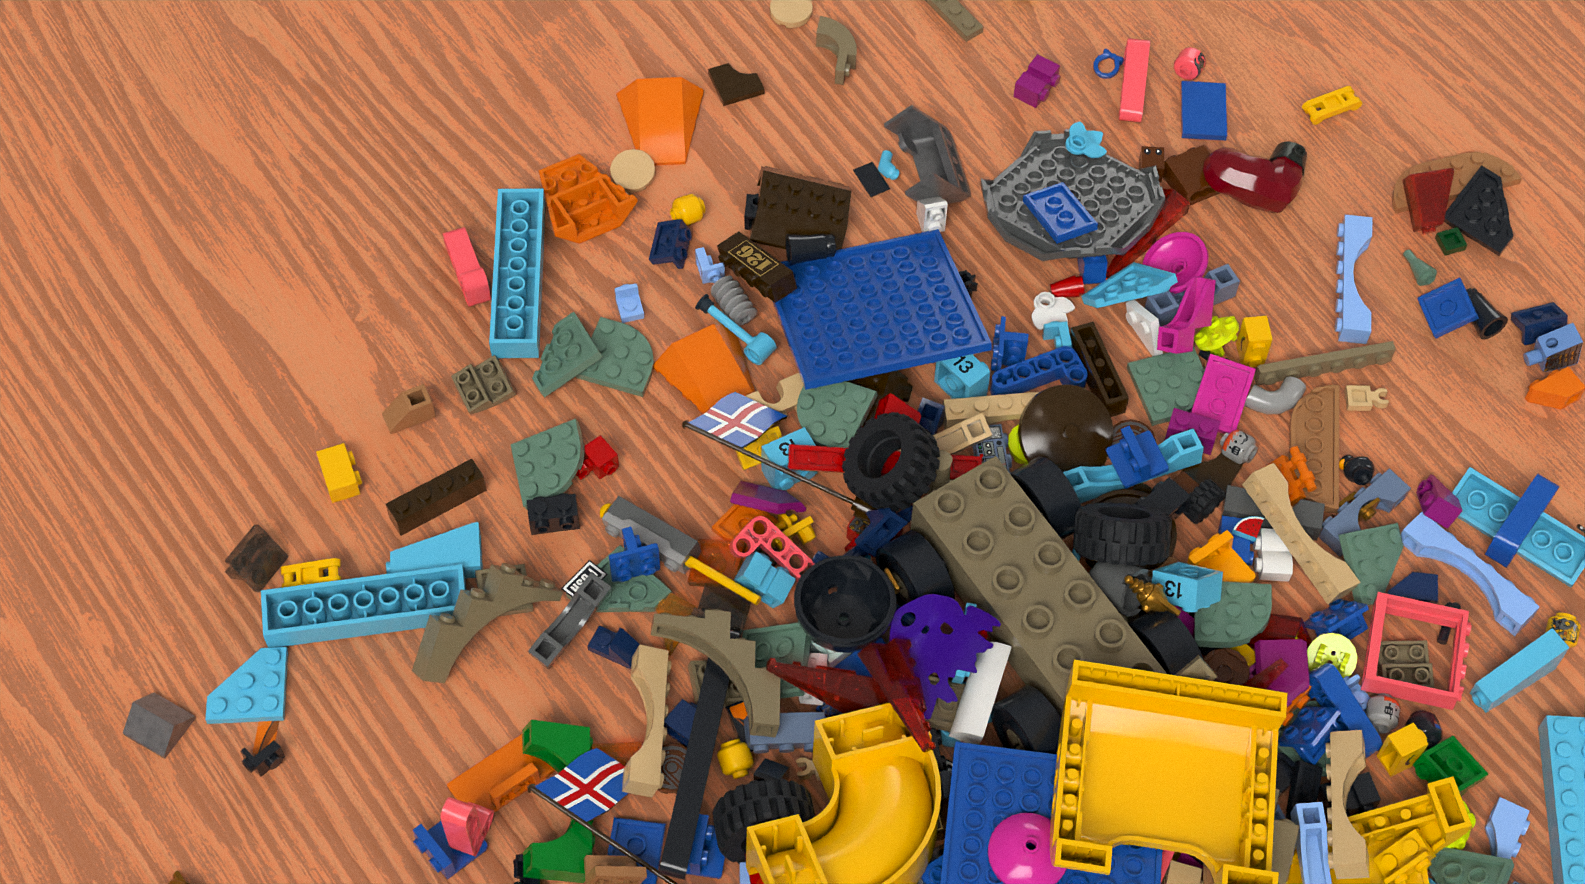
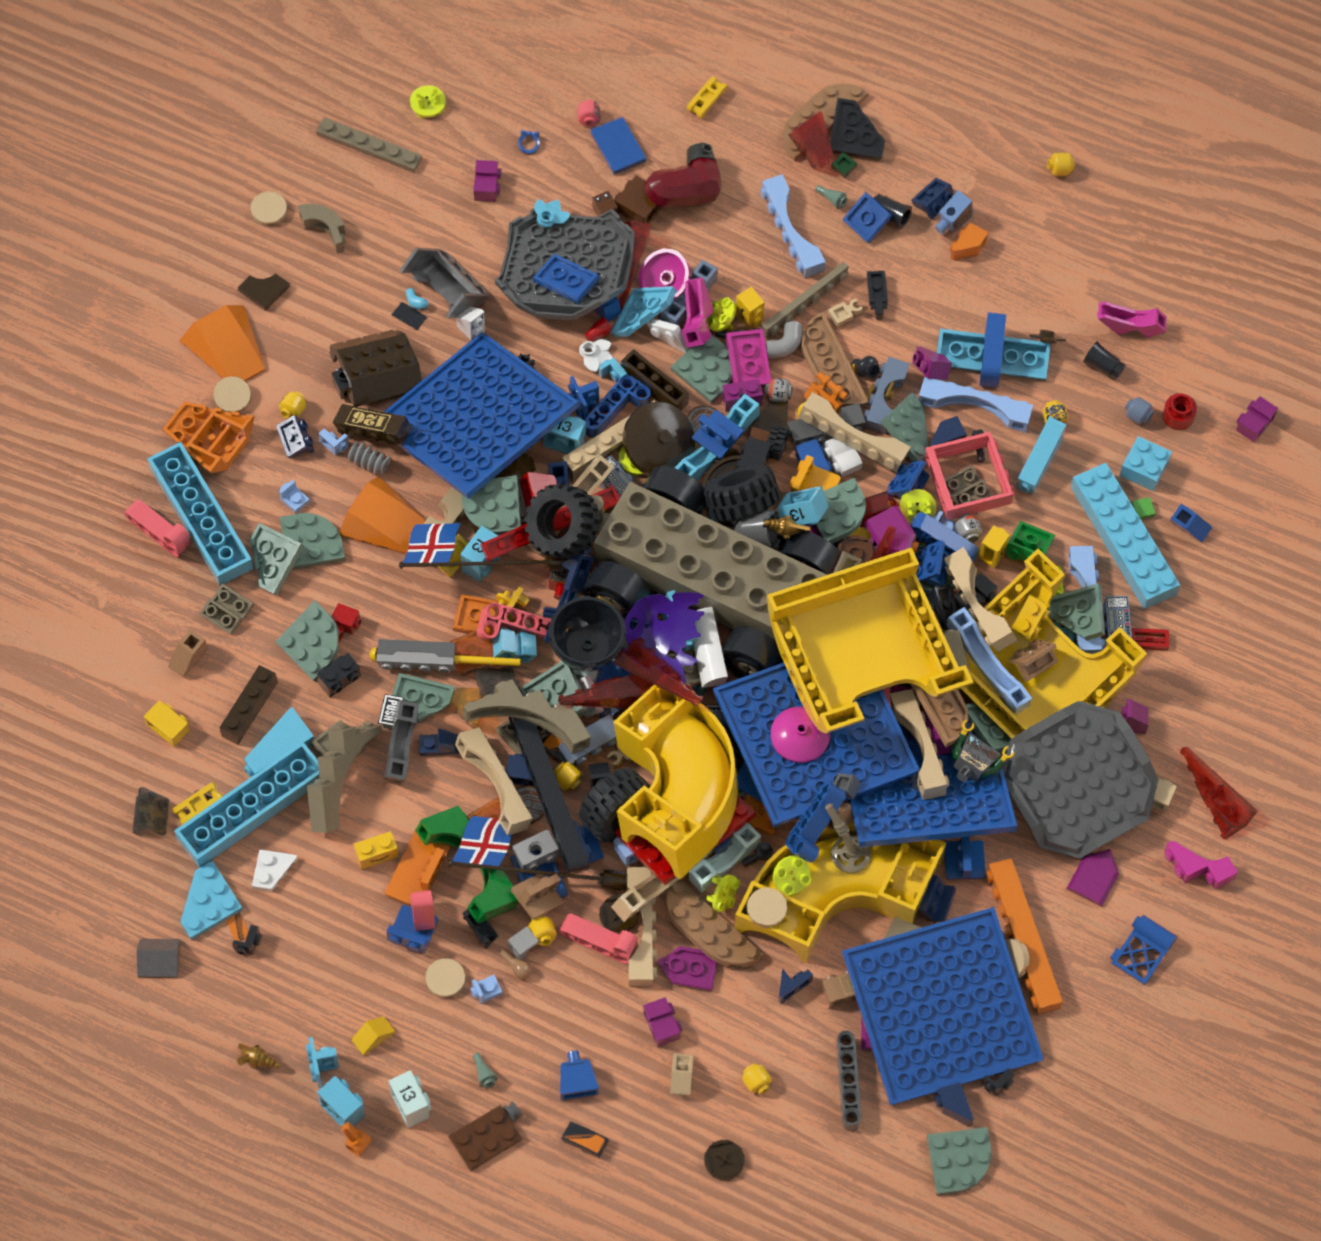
camera: 30 degrees left, 5 degrees up
blue bracket [609,527,660,582] -> none
medium azure piece [695,294,777,365] -> none
magenta tile [730,481,806,514] -> none
black plant [785,233,836,266] -> none
coral beam [1119,38,1150,123] -> none
red tile [1232,516,1264,542] -> none
black head [1405,710,1443,750] -> none
none -> white wing [252,850,297,892]
none -> yellow brick [354,831,399,870]
none -> light grey brick [512,829,559,870]
none -> black hinge [866,271,888,319]

